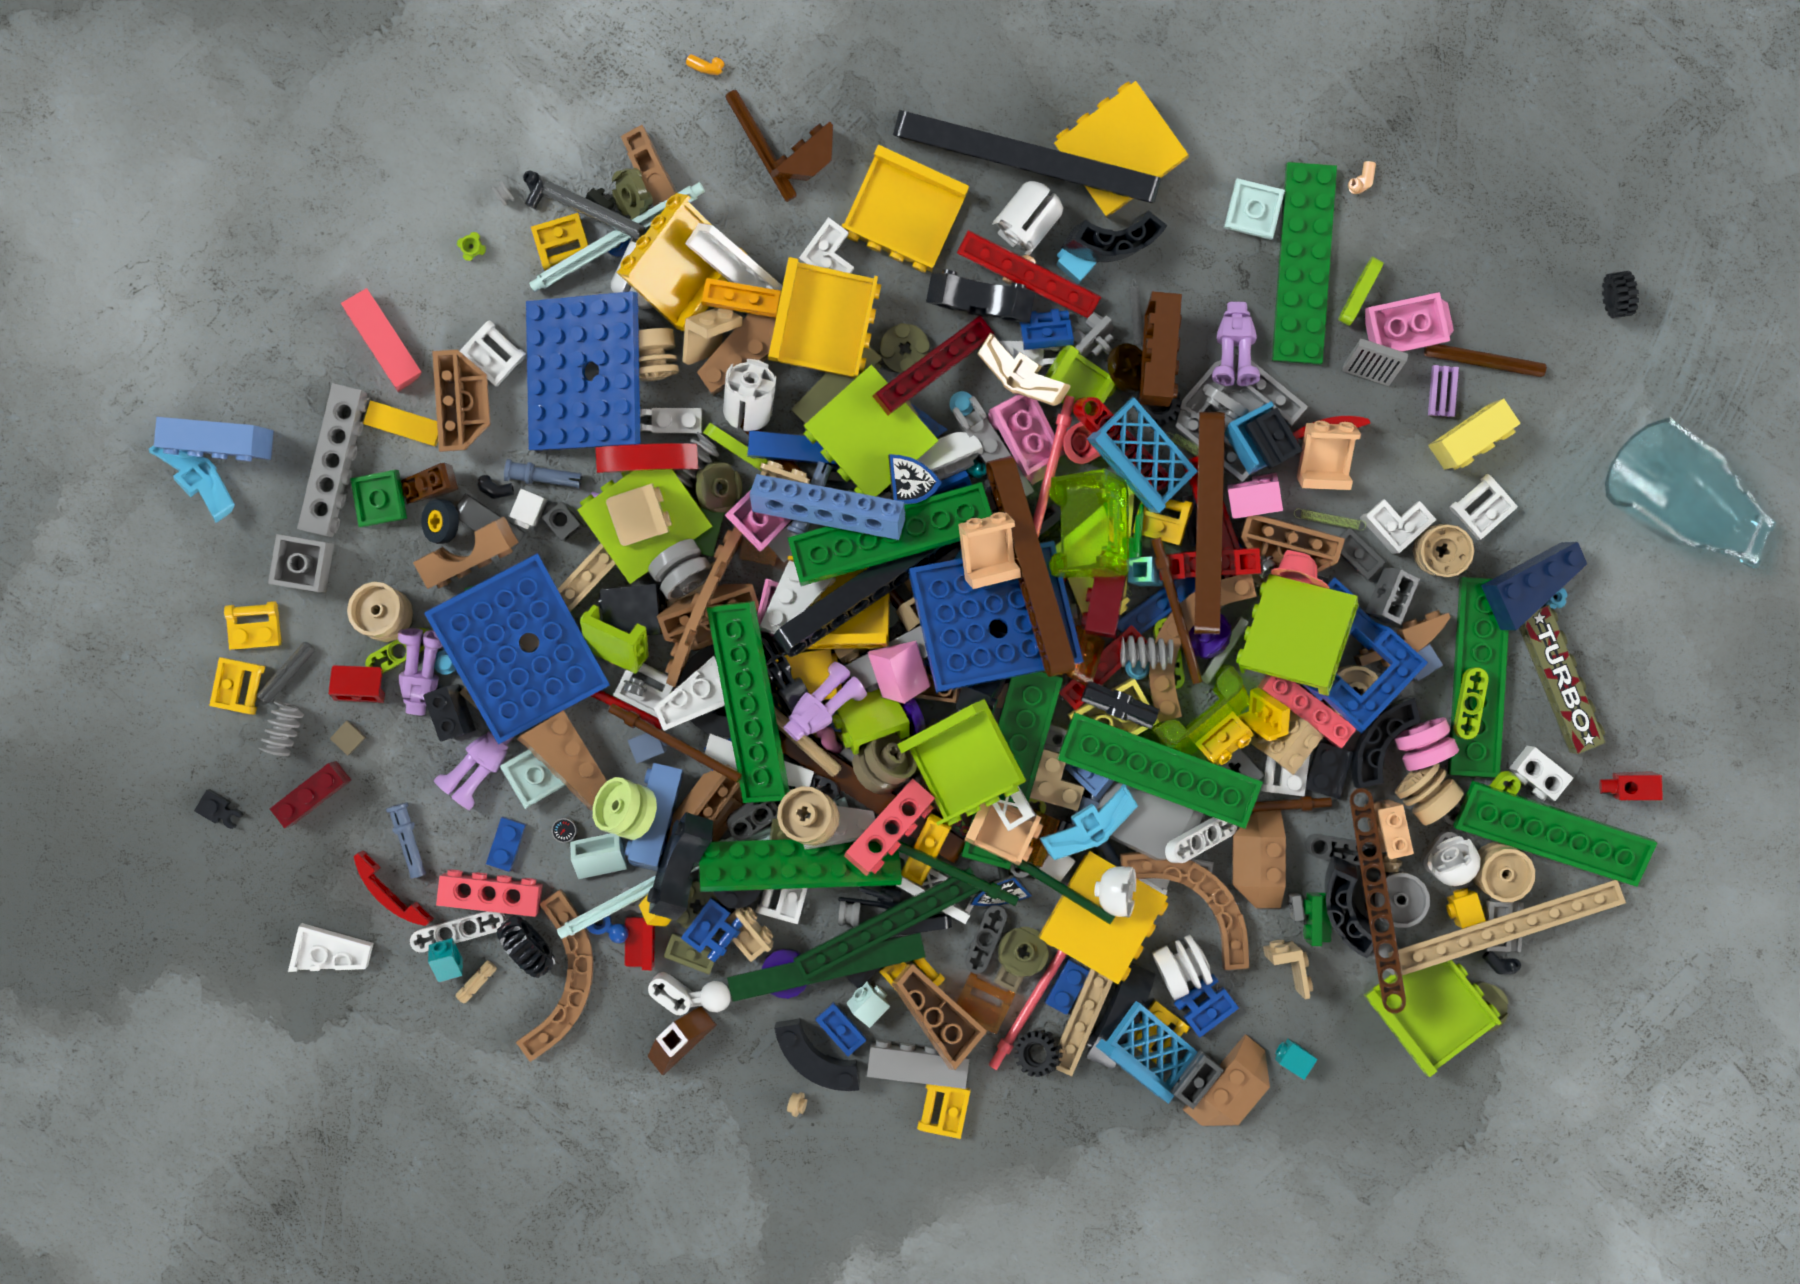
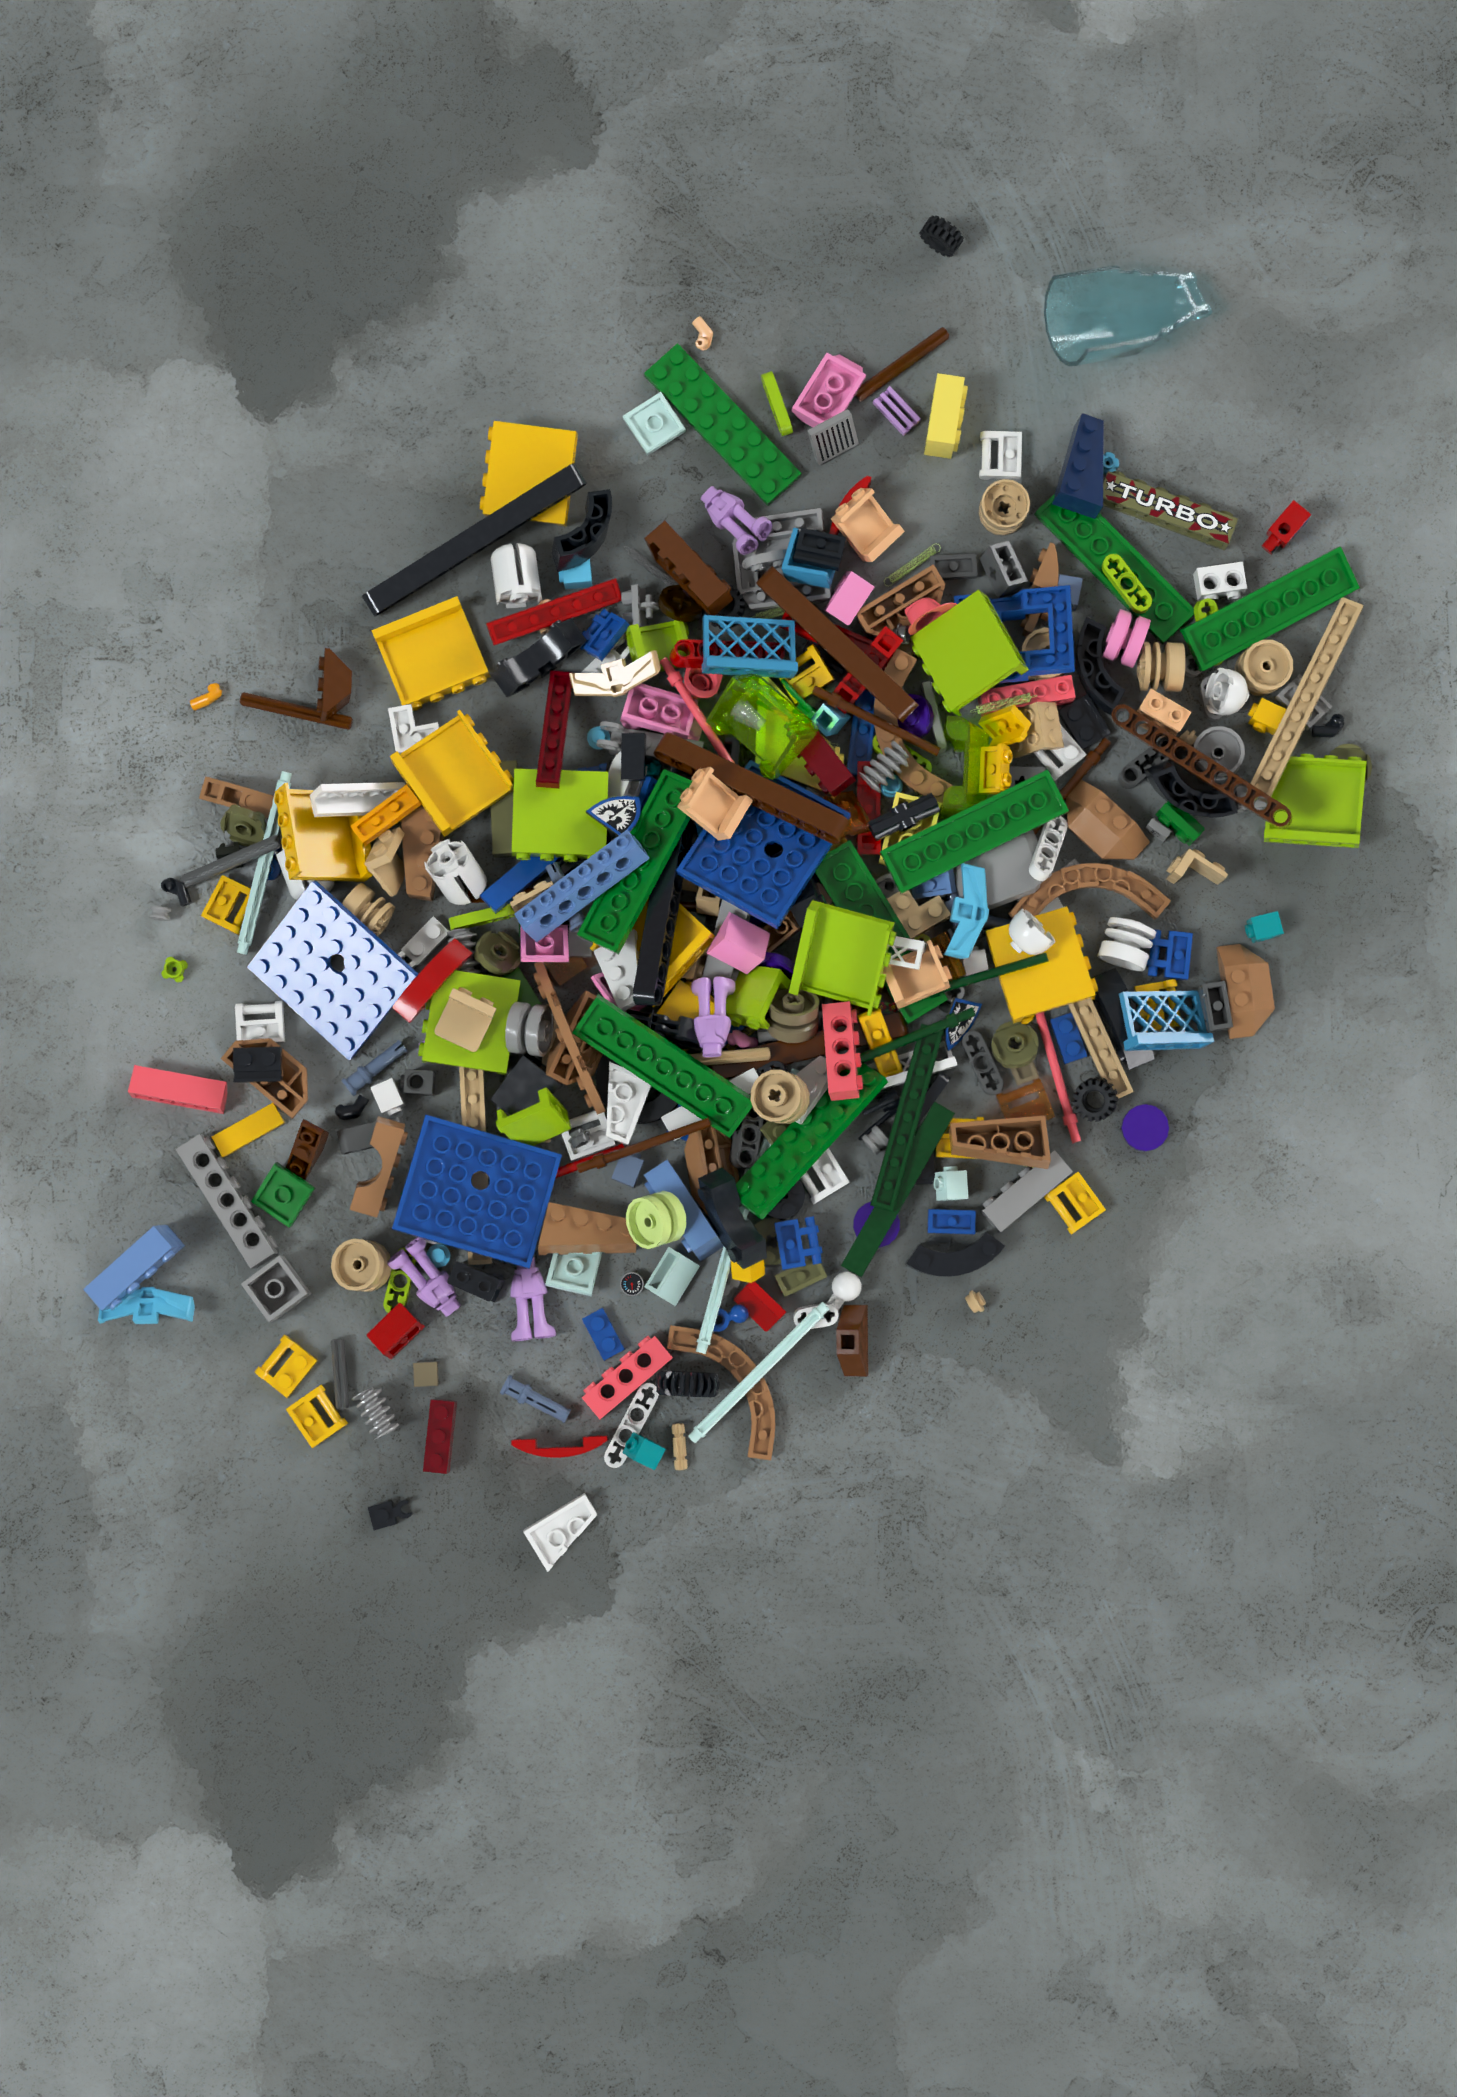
camera: 40 degrees left, 5 degrees down
black bush [421,499,459,544] -> none
tan bracket [725,906,774,962] -> none
olive plate [880,323,930,374] -> none
white panel [1360,499,1436,554] -> none
none -> black plate [233,1047,282,1083]
none -> black tile [621,733,646,781]
none -> light aqua piece [688,1302,829,1443]
none -> clear cone [730,699,766,731]
none -> yellowish green piece [970,693,1038,714]
none -> dark purple tile [1121,1104,1169,1152]

